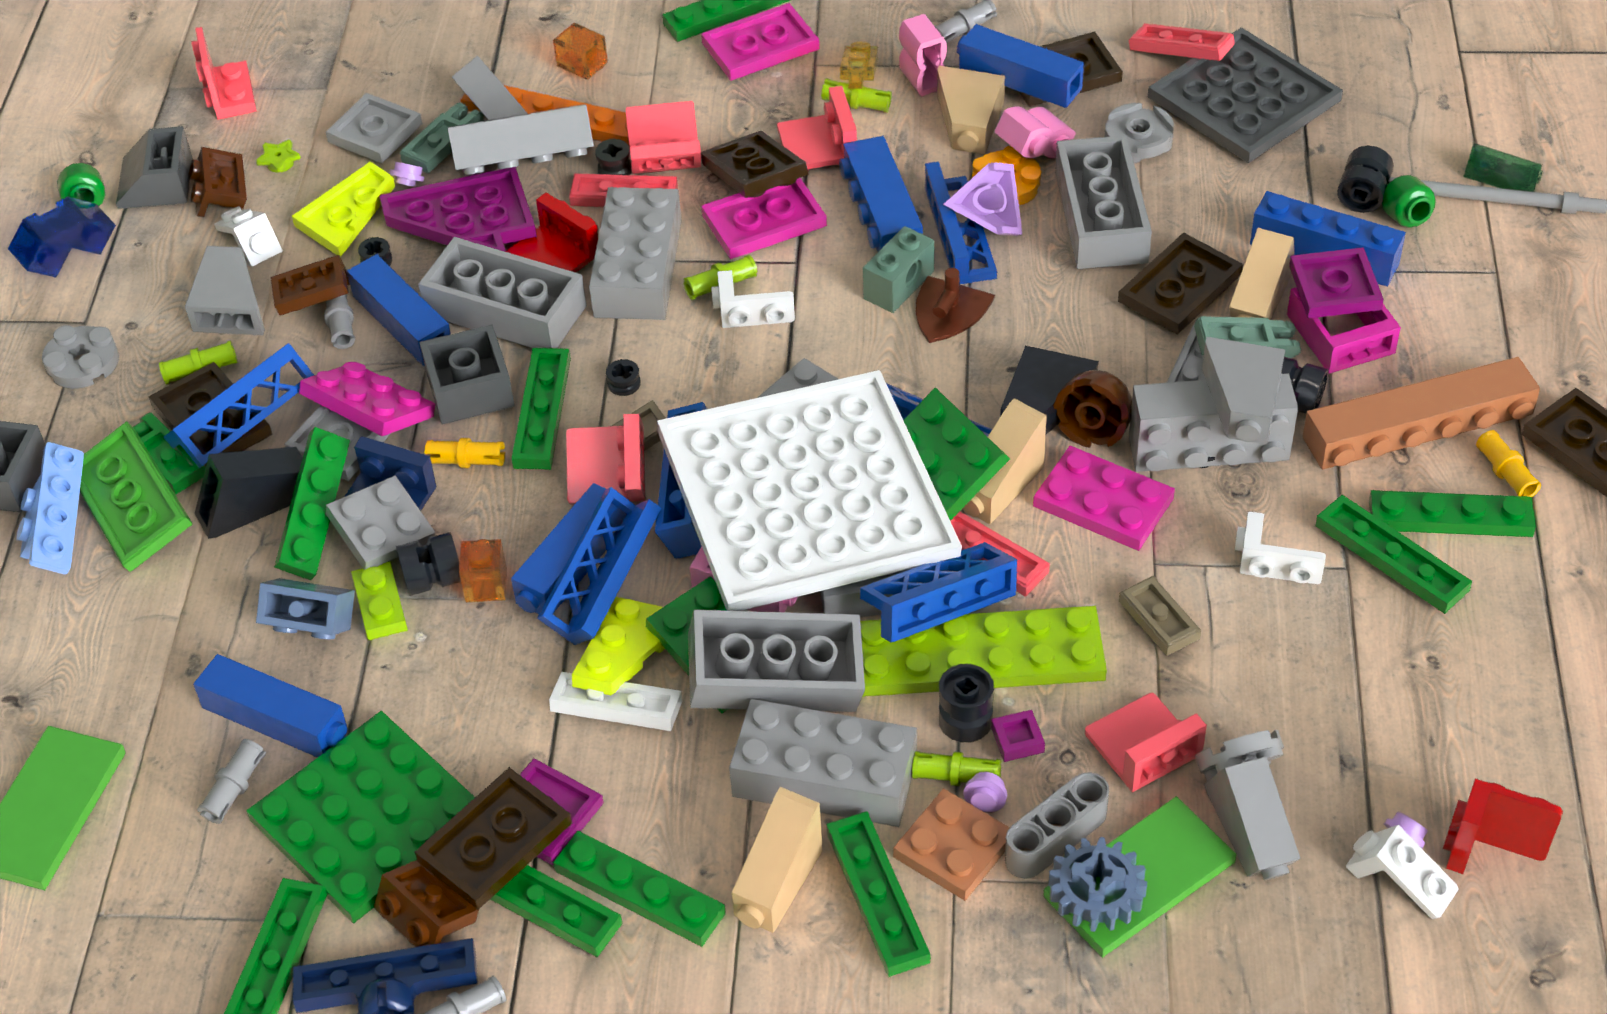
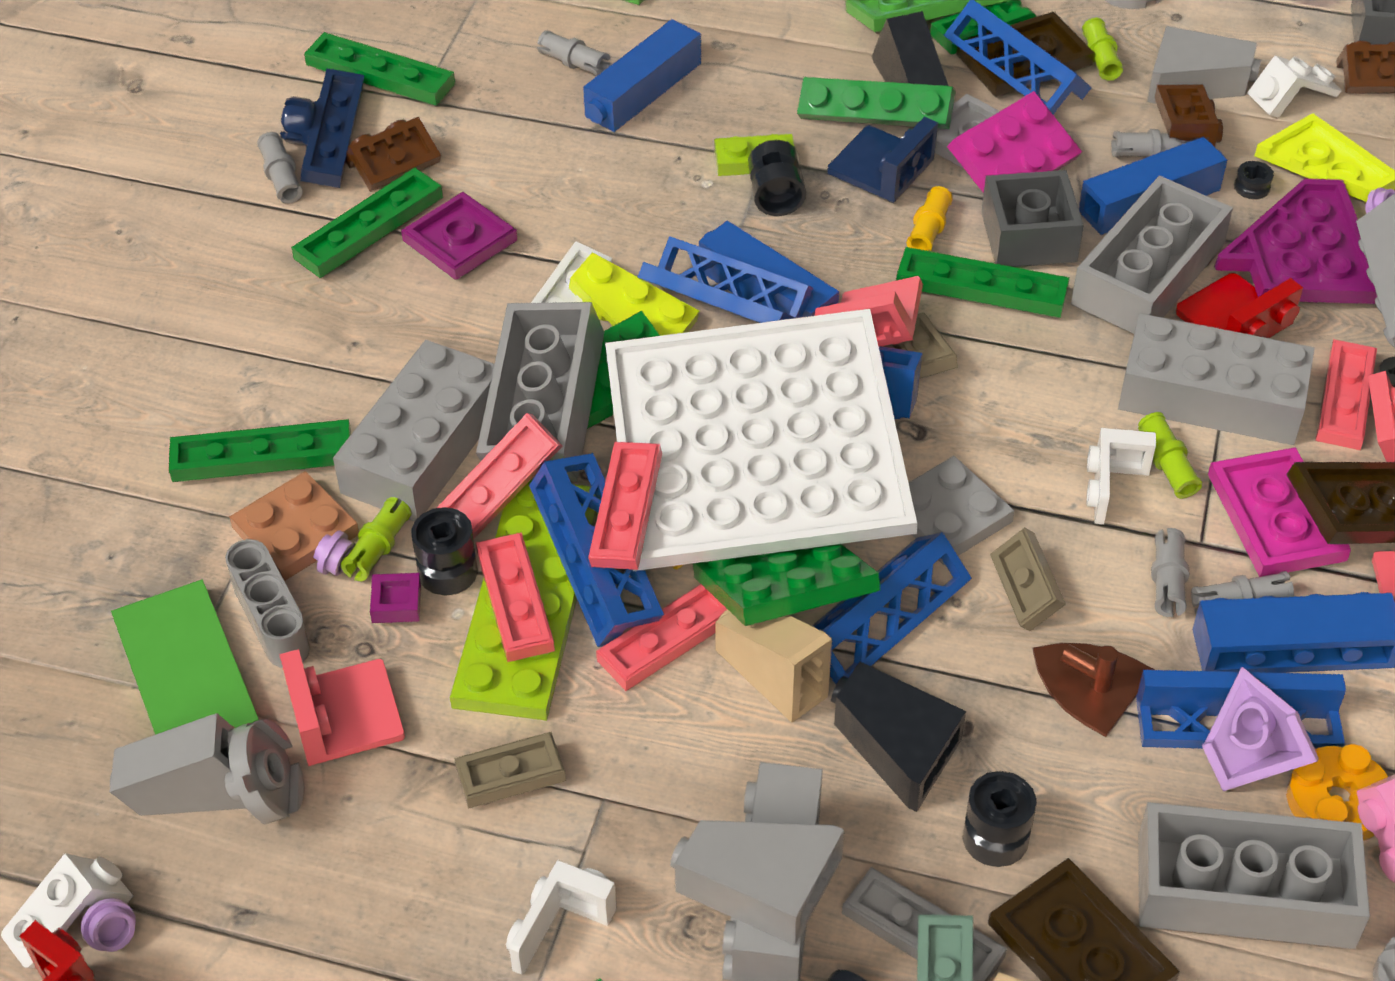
camera: 100 degrees right, 0 degrees up
green plate [246,711,475,924] -> none
sand blue brick [256,578,355,639] -> none
light grey plate [326,476,435,570] -> none
dark brown plate [415,767,572,910] -> none
clear orange brick [459,539,507,602] -> none
green plate [553,831,726,947] -> none
black bush [606,359,641,396] -> none
tan slope [732,787,823,933] -> none
sand green brick [863,226,934,313] -> none
dark pink plate [1033,446,1175,551] -> none
sand blue gear [1048,837,1147,931] -> none
reddish brown cylinder [1054,370,1132,448] -> none
none -> coral tile [437,413,563,539]
none -> coral tile [476,532,555,662]
none -> coral tile [588,442,662,570]
none -> black wheel [962,771,1037,867]
none -> dark tan plate [990,527,1066,631]
none -> light grey pin [1151,528,1190,617]
none -> light grey pin [1191,571,1294,614]

